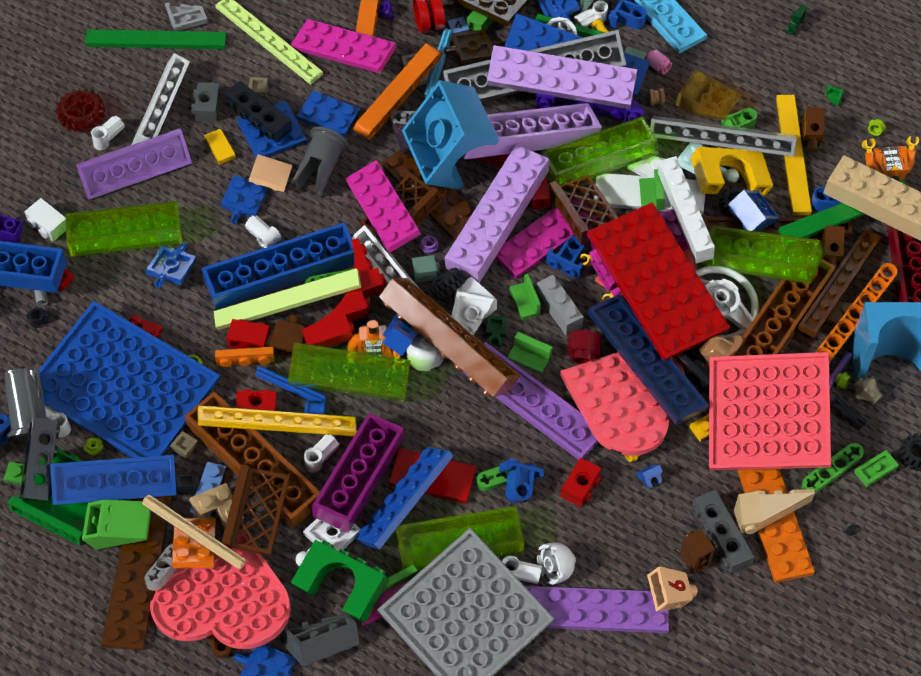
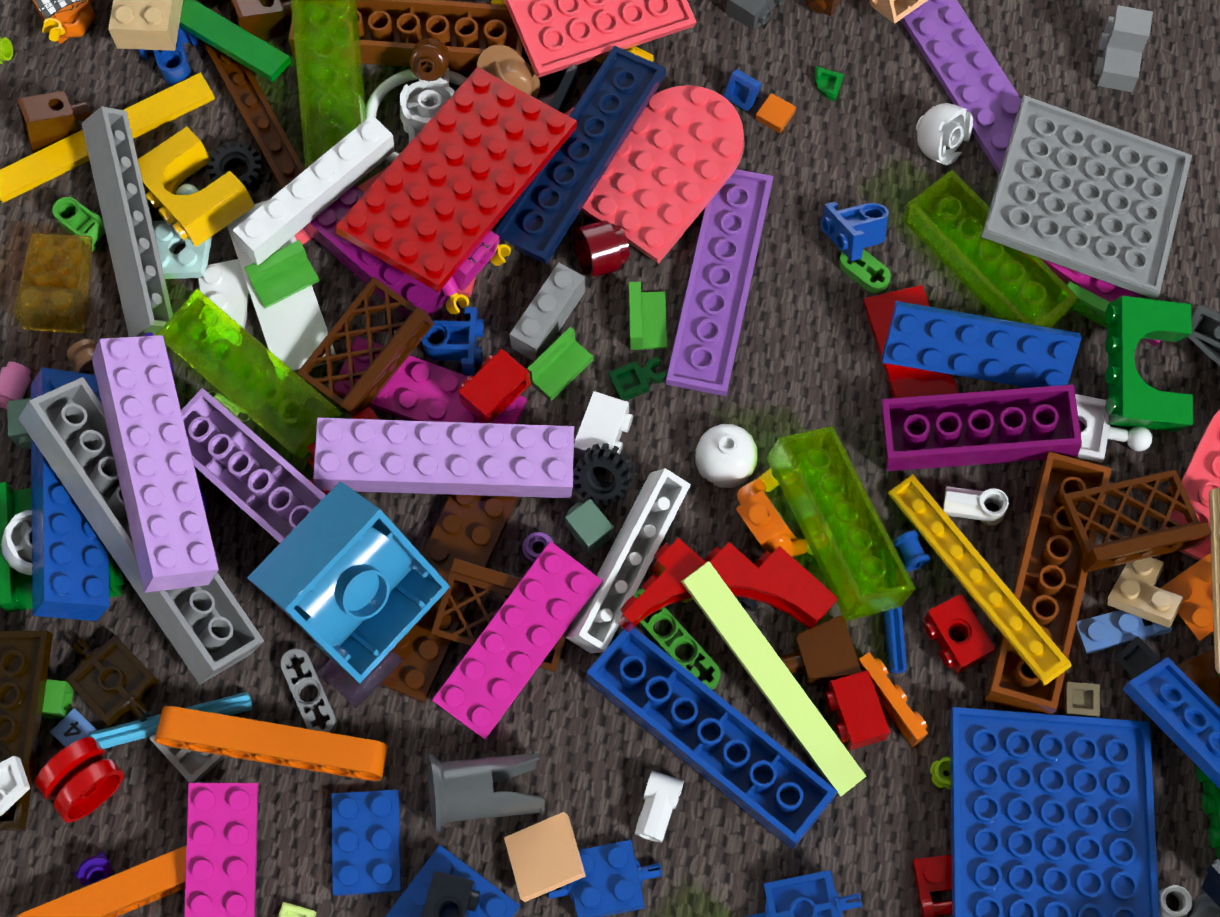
camera: 115 degrees left, 10 degrees up
lime plate [83,437,103,456] -> none
brick [379,278,520,397] -> none
blue brick [382,313,417,356] -> none
white wing [451,291,495,335] -> none
white piece [502,556,542,584] -> none
red brick [560,457,602,507] -> none
slope [728,190,780,233] -> none
none -> reddish brown head [409,38,450,82]
none -> red brick [458,349,531,423]
none -> orange tile [755,93,796,133]
none -> green tile [814,66,844,102]

